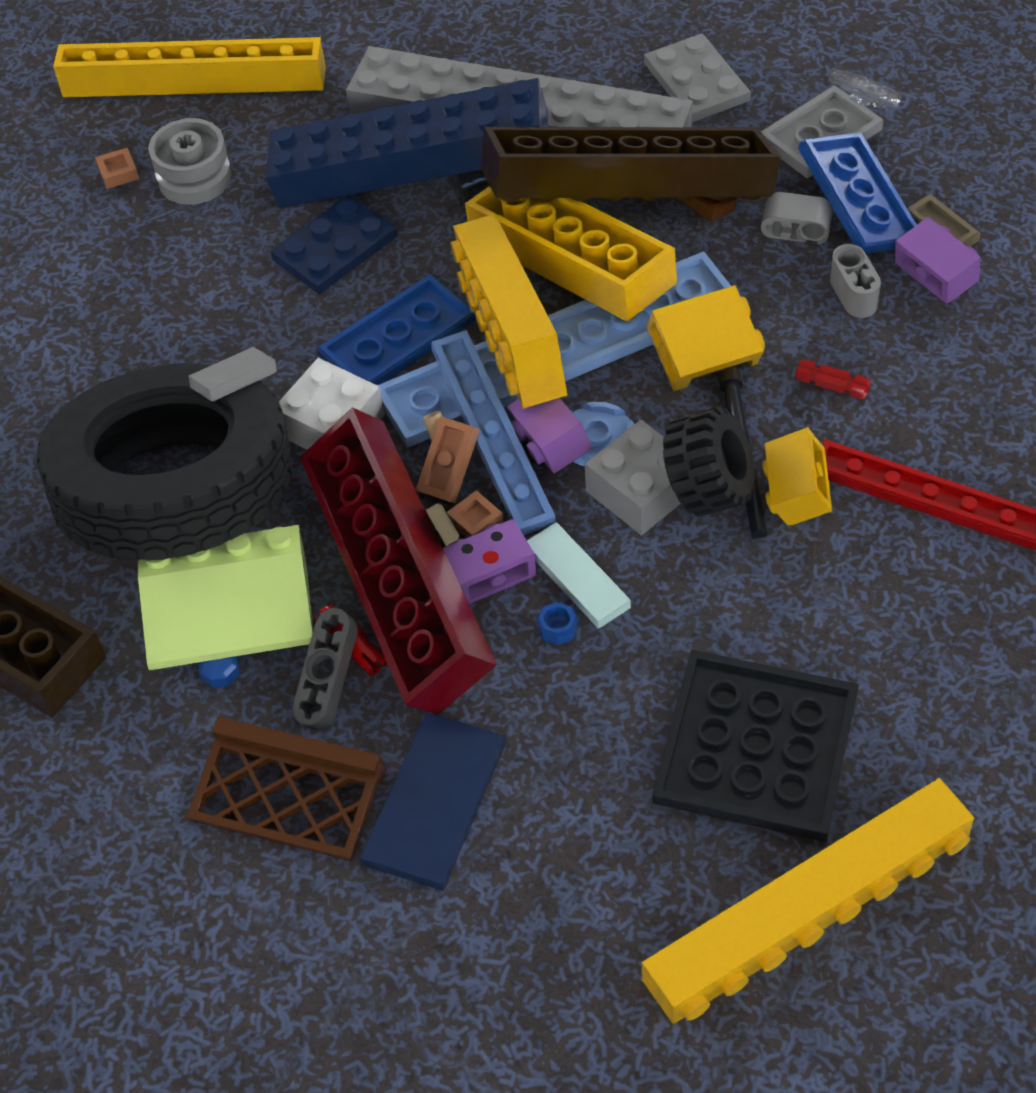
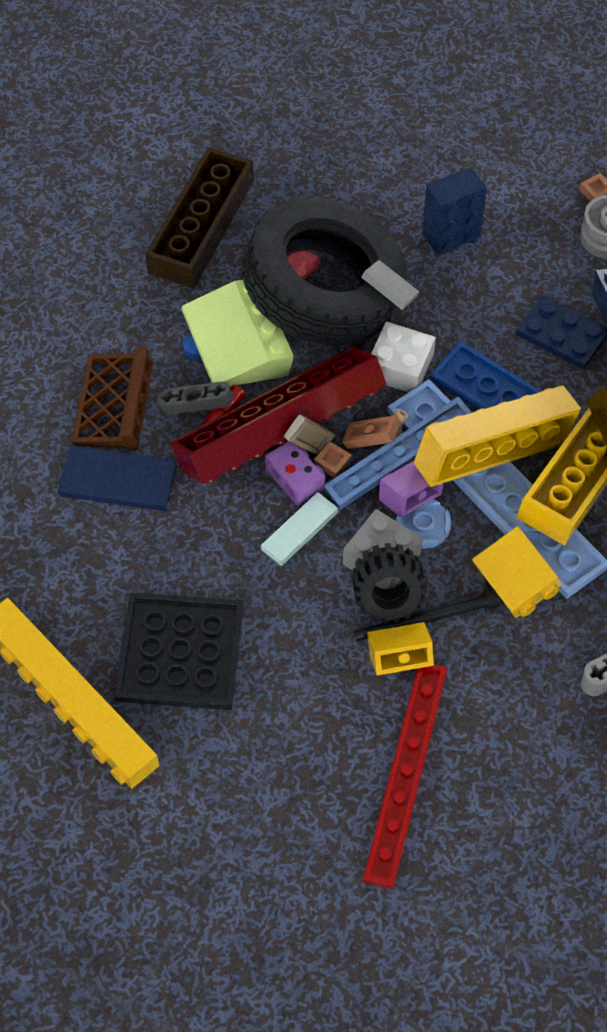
camera: 75 degrees right, 5 degrees up
blue tile [536,602,578,645] -> none
red axle [796,359,871,400] -> none
none -> dark blue brick [422,167,487,255]

